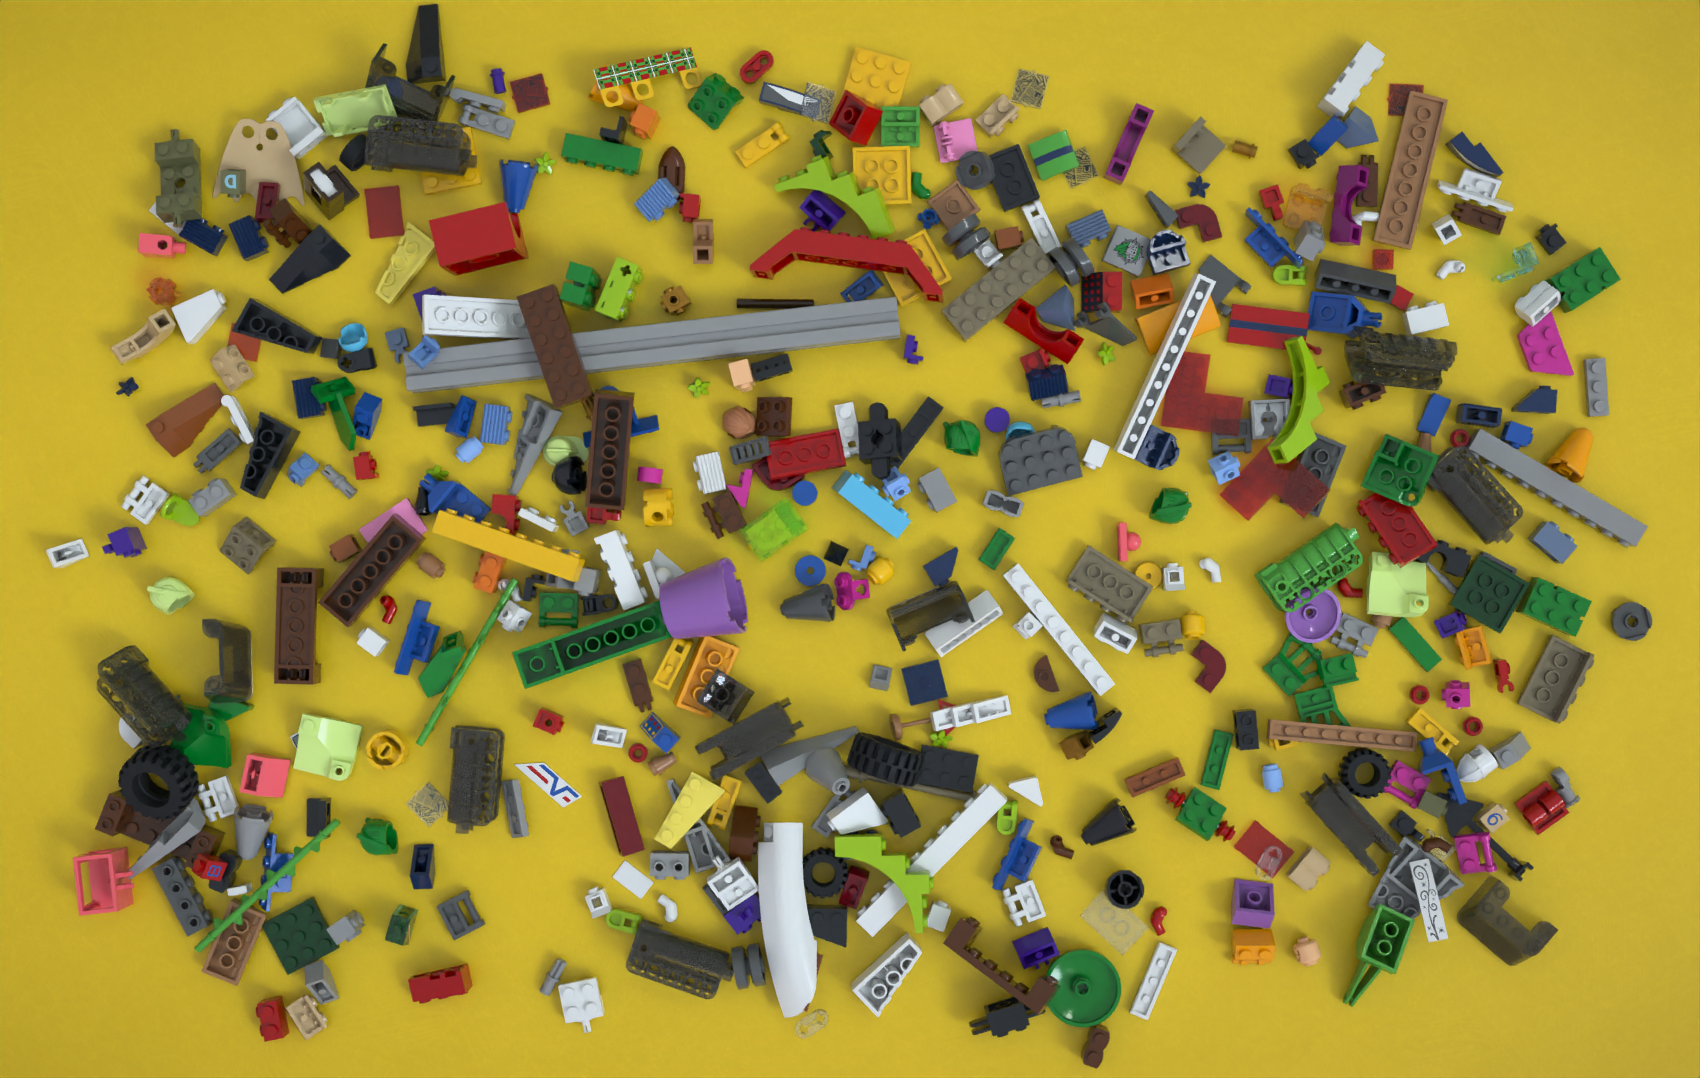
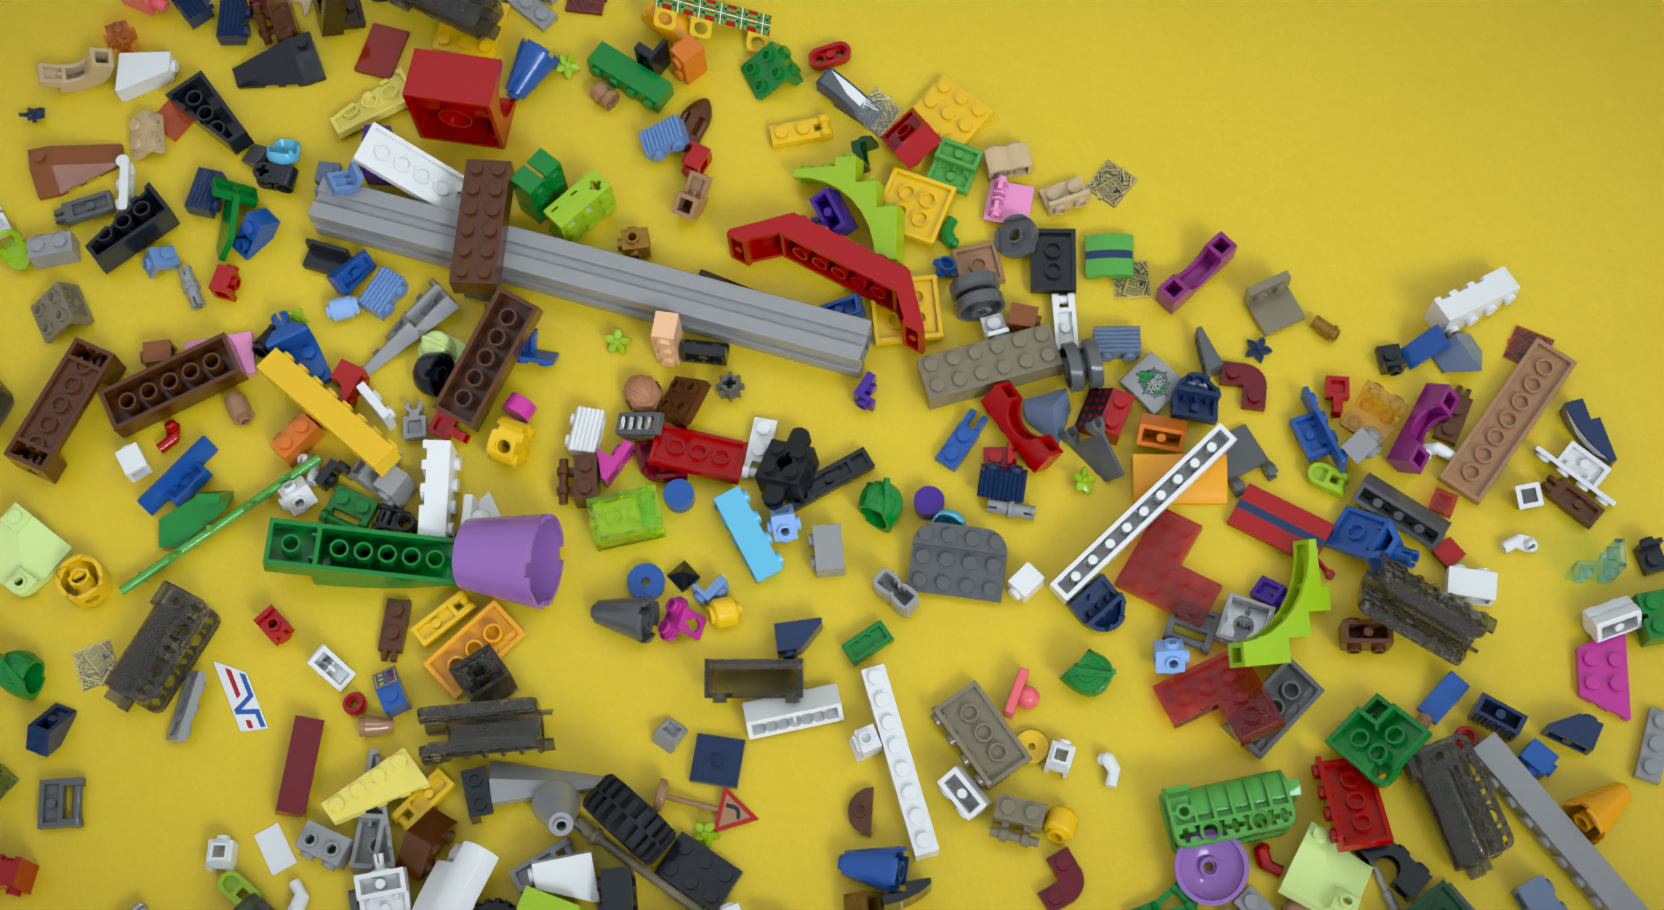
camera: 25 degrees right, 20 degrees down
white slope [930,695,1011,731] -> none
none -> medium nougat wheel [590,81,620,111]
none -> dark grey gear [716,372,745,402]
none -> blue hinge [935,409,988,472]

